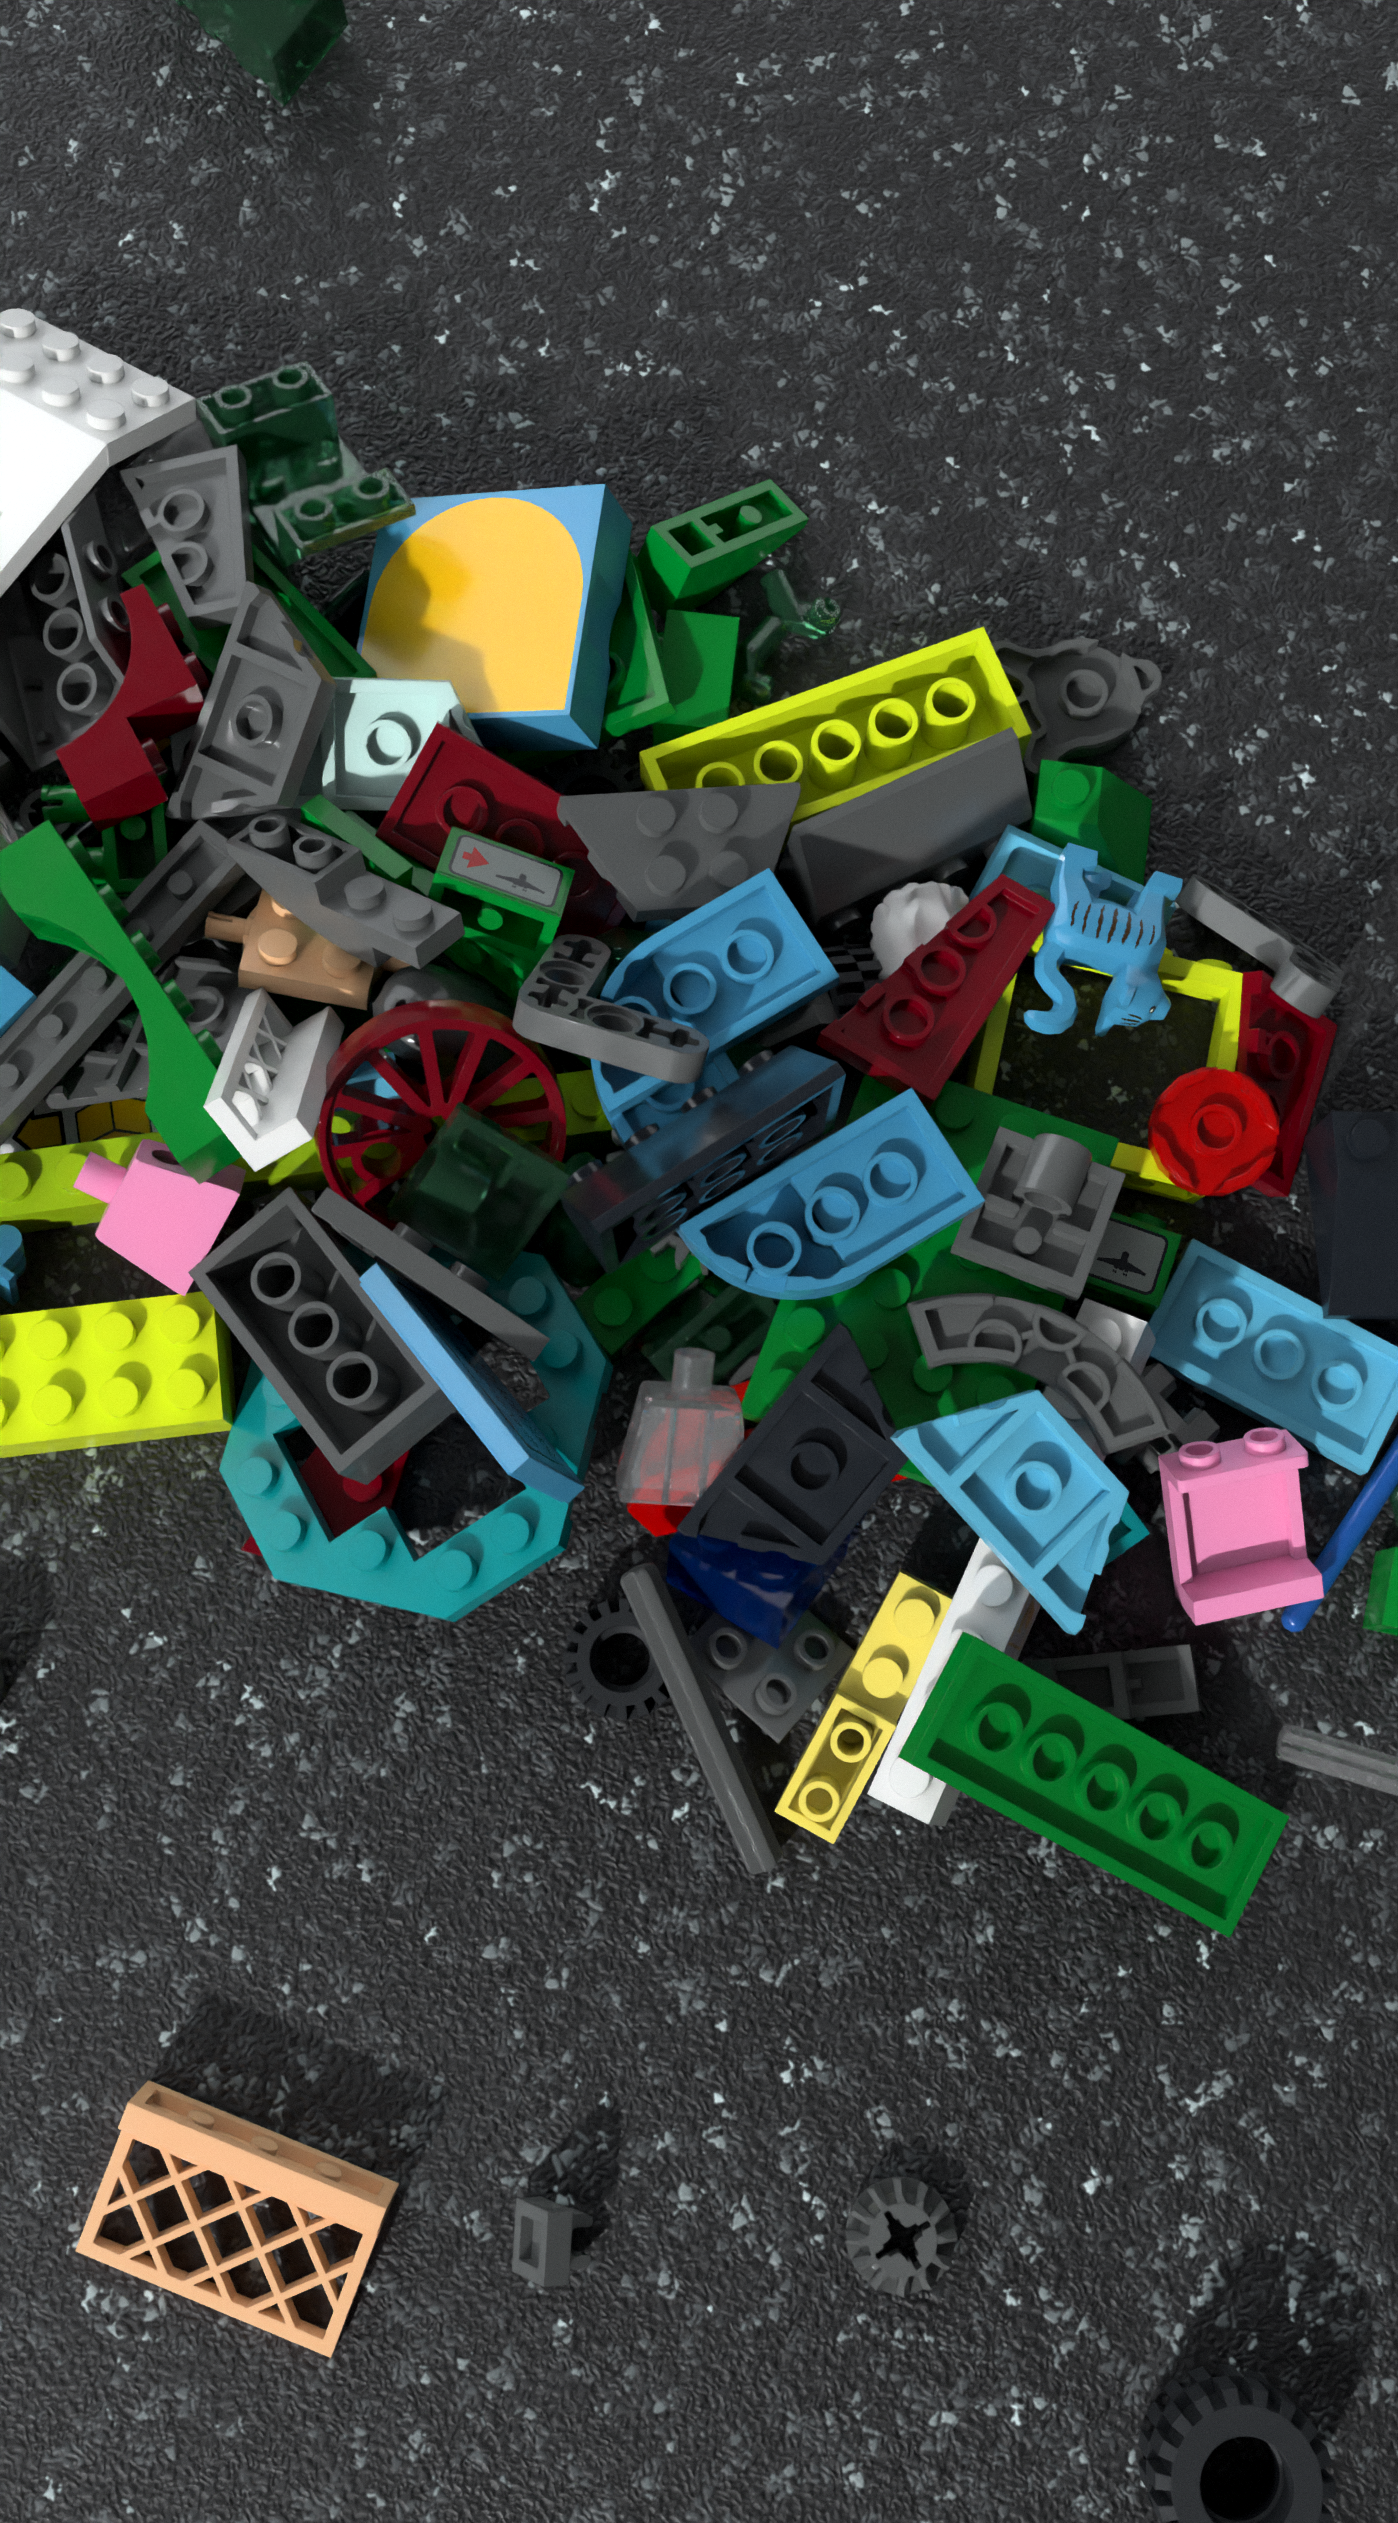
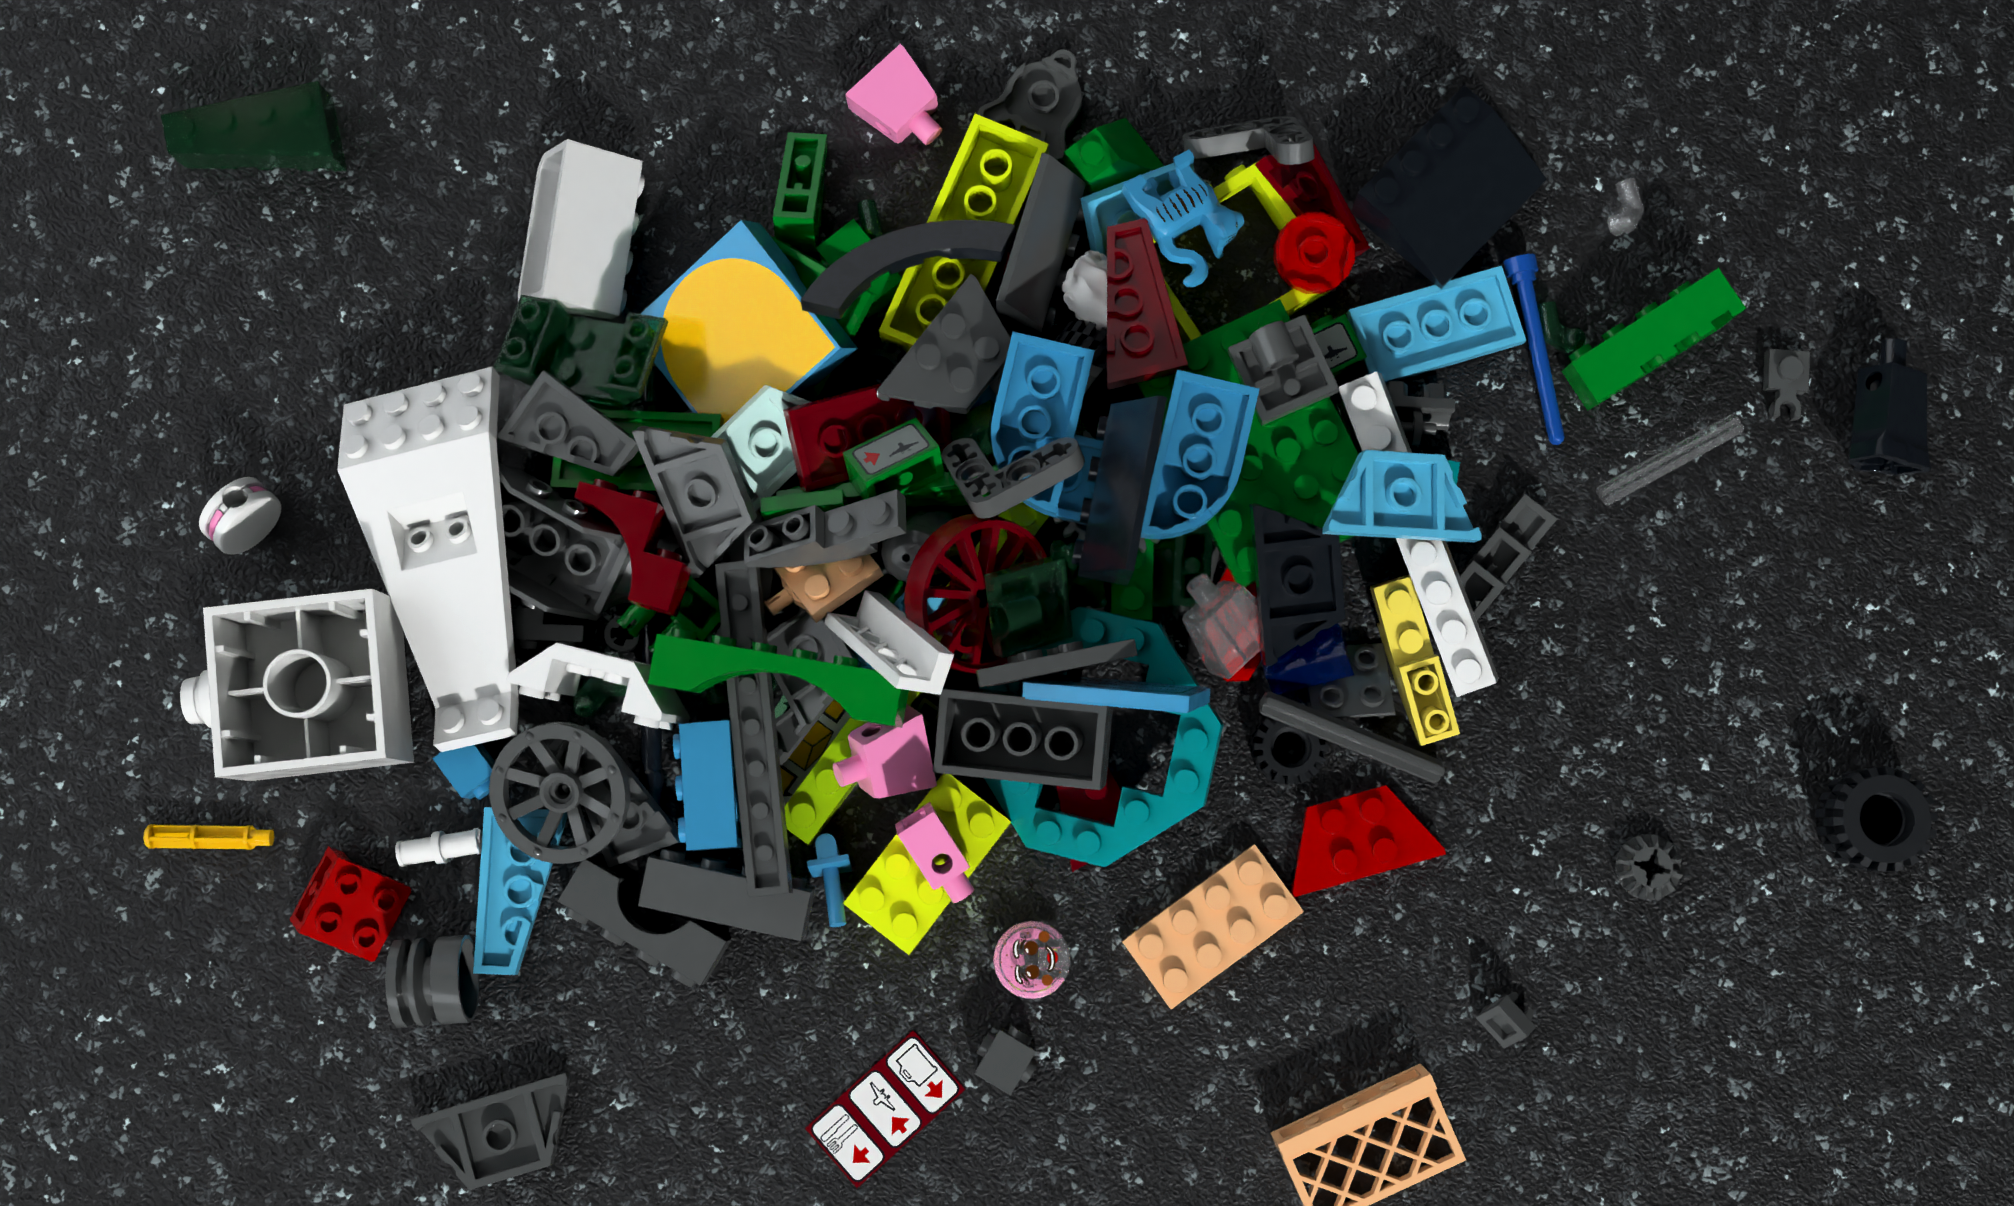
camera: 40 degrees left, 5 degrees up
clear green arm [760,569,841,640] -> none
green plate [898,1632,1290,1938] -> none
dark grey tile [906,1293,1172,1456] -> none
bright pink panel [1158,1427,1324,1626] -> none
none -> white windscreen [518,139,645,319]
none -> black tile [800,220,1016,319]
none -> bright pink torso [845,44,942,145]
none -> bright pink torso [895,802,975,903]
none -> clear head [993,920,1070,999]
none -> light nougat plate [1122,844,1304,1009]
none -> red wing [1291,785,1446,897]

